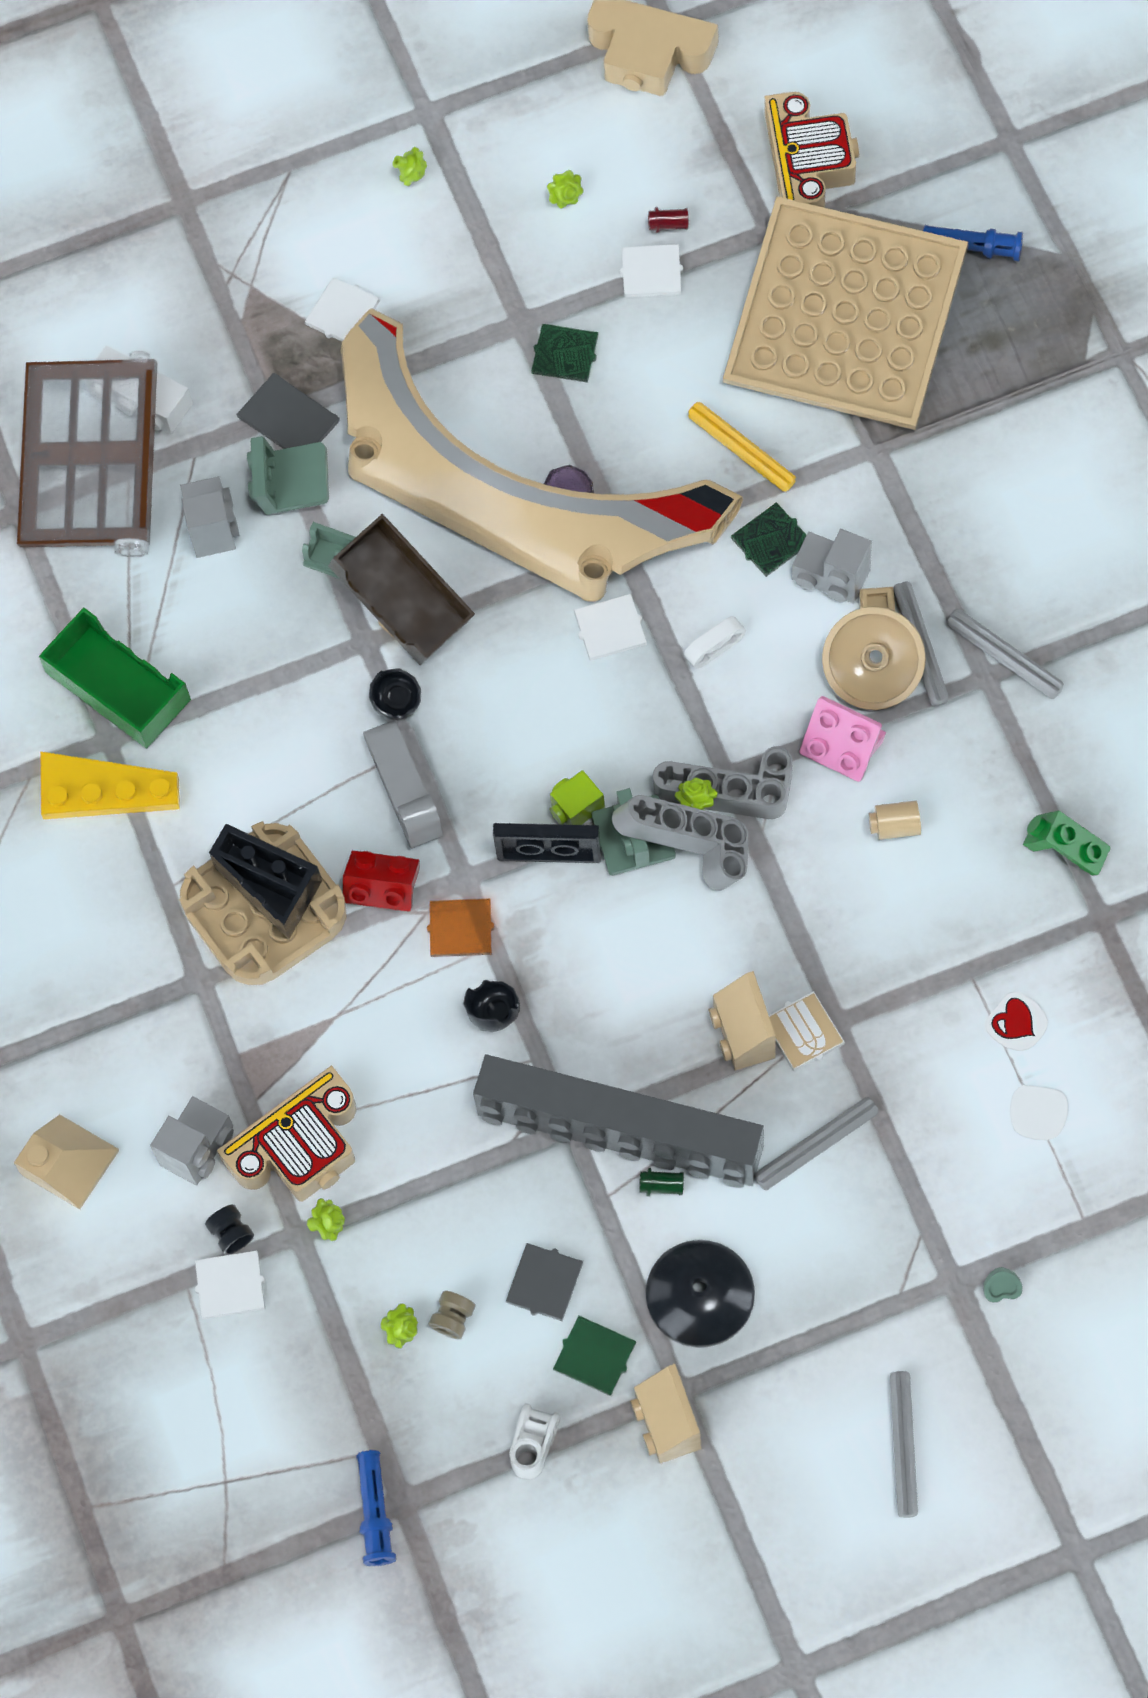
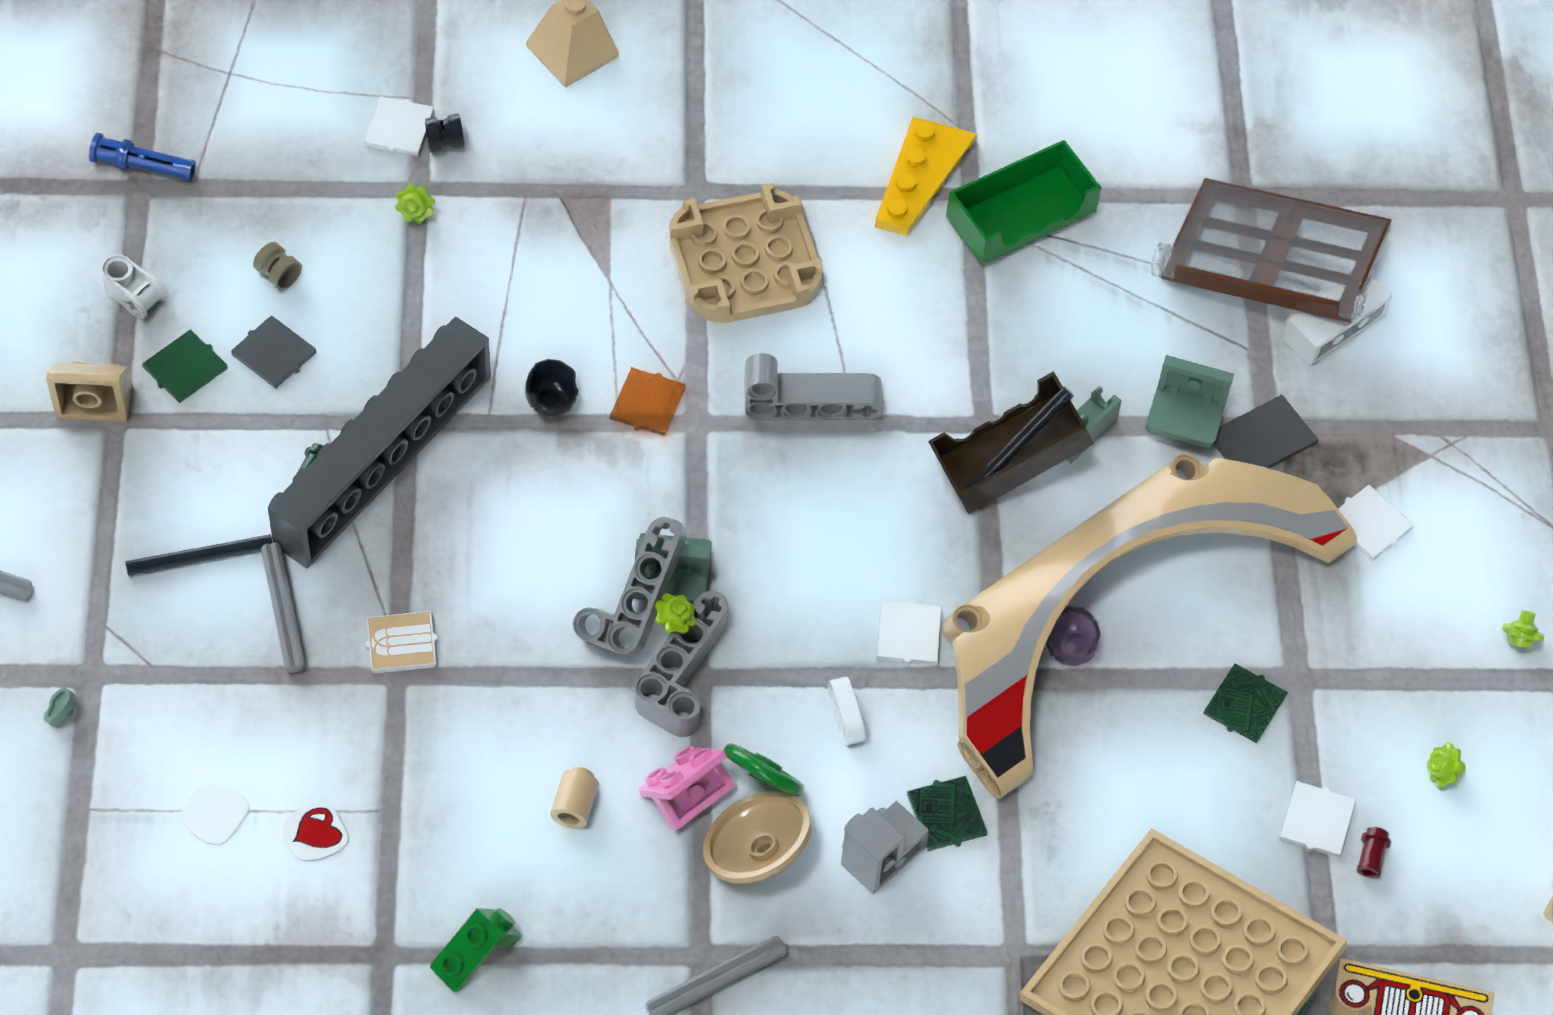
camera: 100 degrees right, 10 degrees down
light grey brick [150,1096,234,1186] -> none
light grey brick [180,476,240,558] -> none
black wedge [209,824,322,940] -> none
brick [217,1065,356,1202] -> none
red bracket [343,850,420,912] -> none
black hair [369,668,421,720] -> none
lime plant [381,1303,418,1348] -> none
black tile [493,823,602,863] -> none
lime brick [549,770,605,825] -> none
black dish [646,1240,755,1348] -> none
yellow axle [688,402,796,492] -> none
tan slope [709,971,776,1071] -> none
tan tile [859,587,895,611] -> none
light grey axle [894,581,948,706] -> none
none -> black bar [125,534,273,575]
none -> green plate [724,743,805,796]
none -> black bar [964,386,1074,490]

